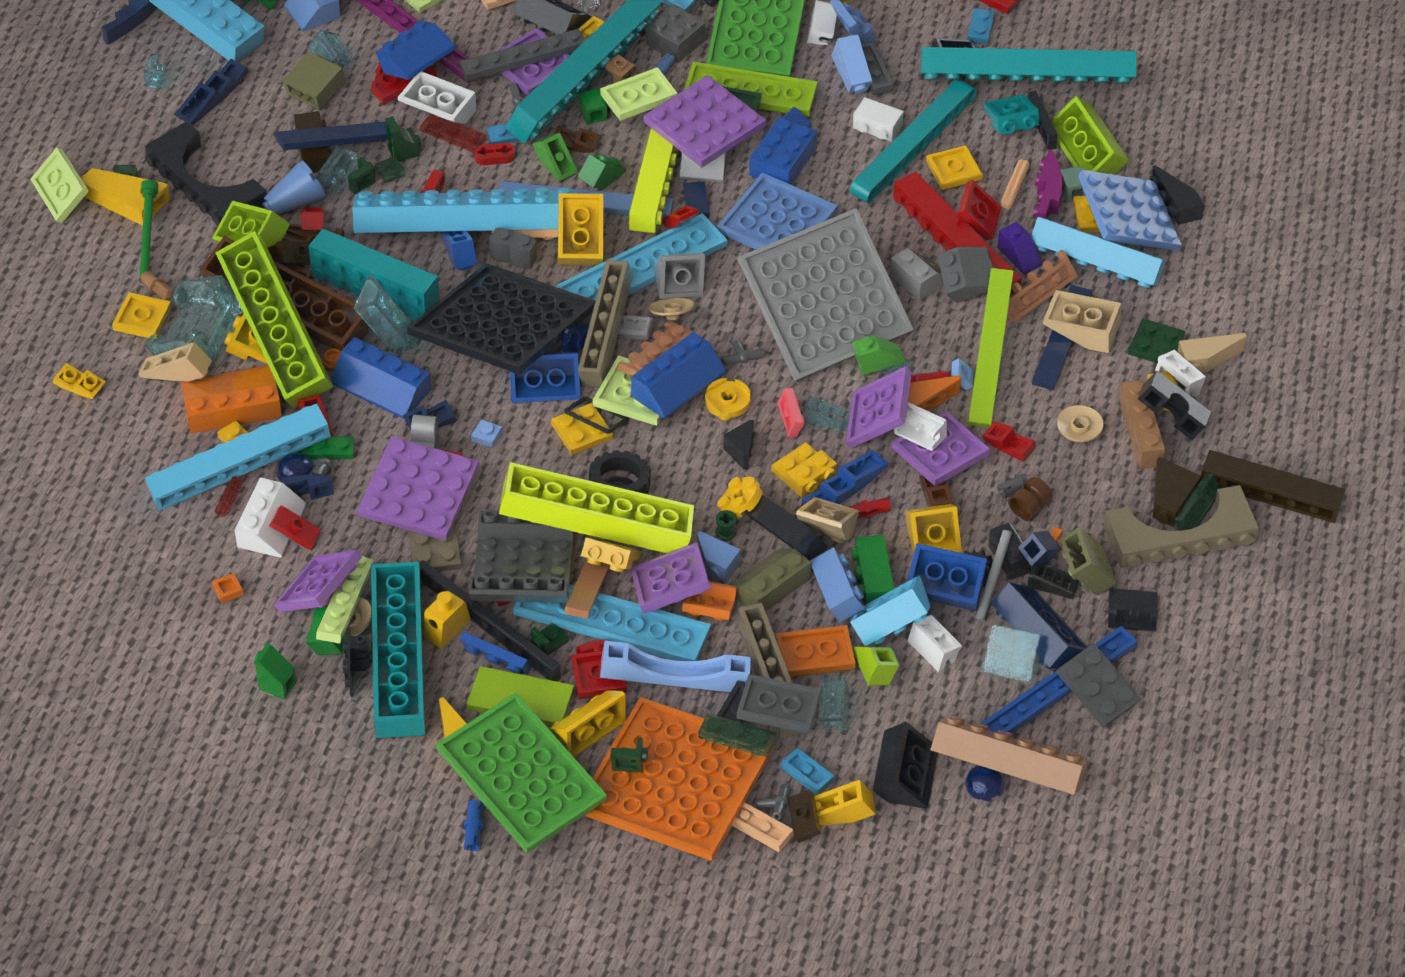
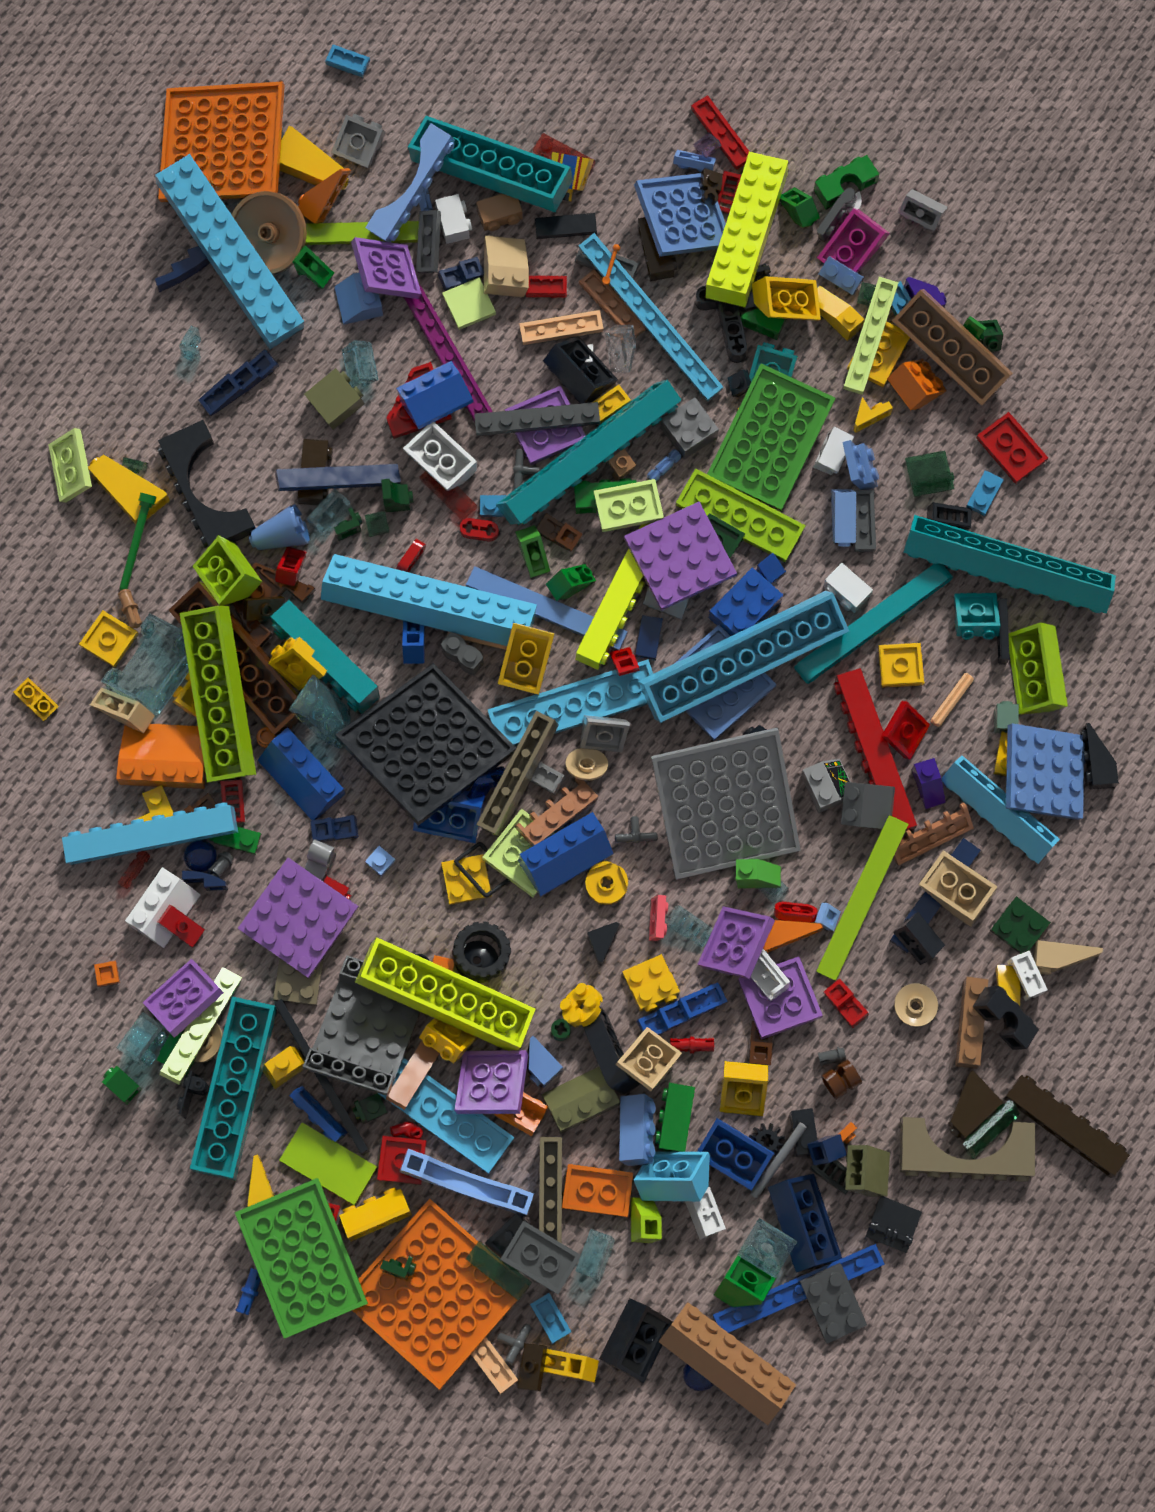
camera: 15 degrees right, 25 degrees up
magenta slope [1033,150,1062,221] -> none
none -> clear light blue brick [116,1012,170,1069]
none -> yellow plate [268,637,327,691]
none -> medium azure brick [638,591,849,723]
none -> green slope [714,1253,777,1307]
none -> black hinge [893,912,945,965]
none -> clear green hinge [905,451,954,497]

